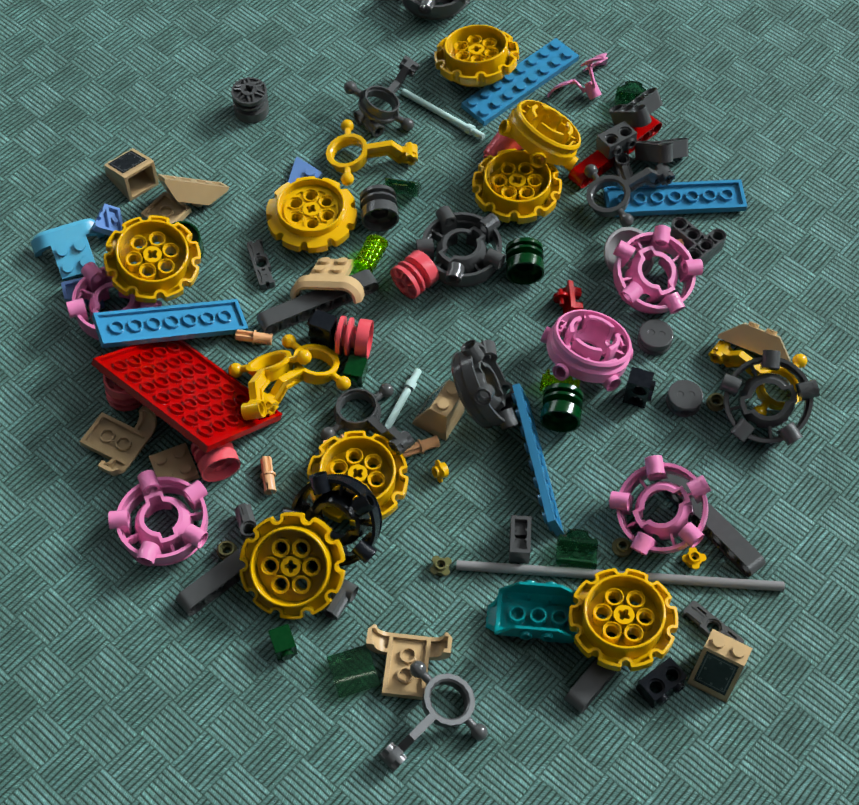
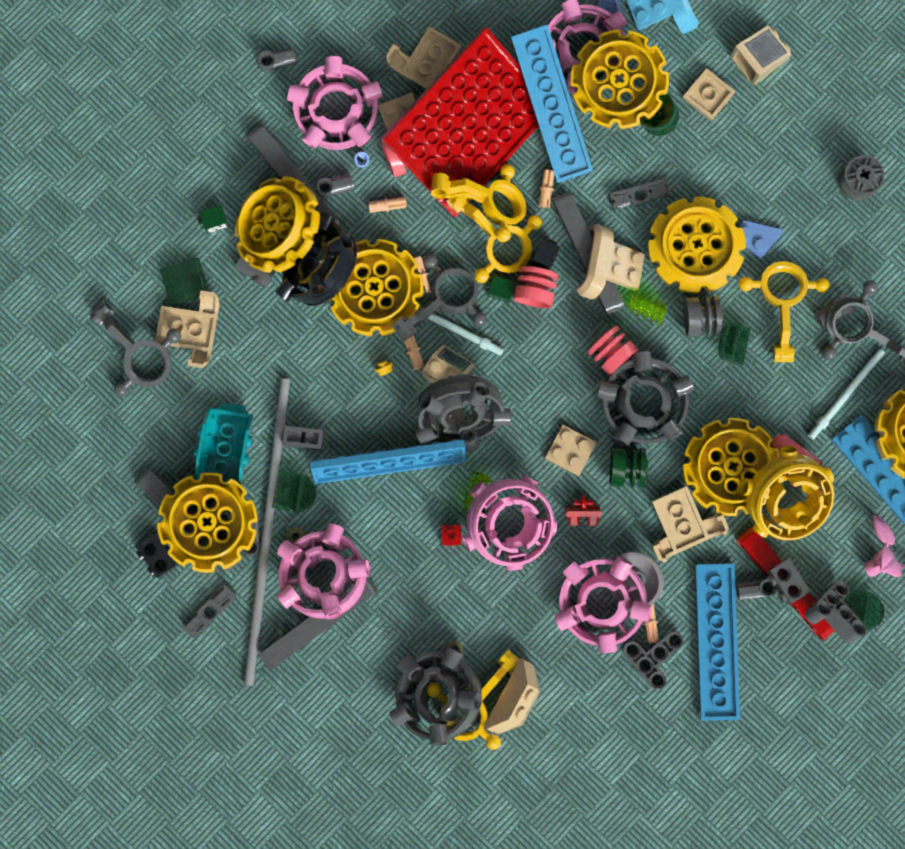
camera: 90 degrees right, 25 degrees up
medium blue wing [92,204,123,236] -> none
tan wedge [157,174,229,207] -> none
olive plate [217,541,237,560] -> none
olive plate [430,555,452,576] -> none
dark green wheel [540,383,584,432] -> none
dark grey piece [584,163,675,227] -> none
black brick [623,367,656,408] -> none
dark grey beam [635,138,689,163] -> none
dark grey head [637,319,674,356] -> none
dark grey head [666,380,703,417] -> none
yellow plate [682,547,706,570] -> none
slope [687,629,753,702] -> none
none -> dark grey piece [258,47,296,73]
none -> light blue hinge [353,152,369,167]
none -> red brick [442,525,461,546]
none -> tan plate [545,425,597,477]
none -> tan piece [651,485,729,562]

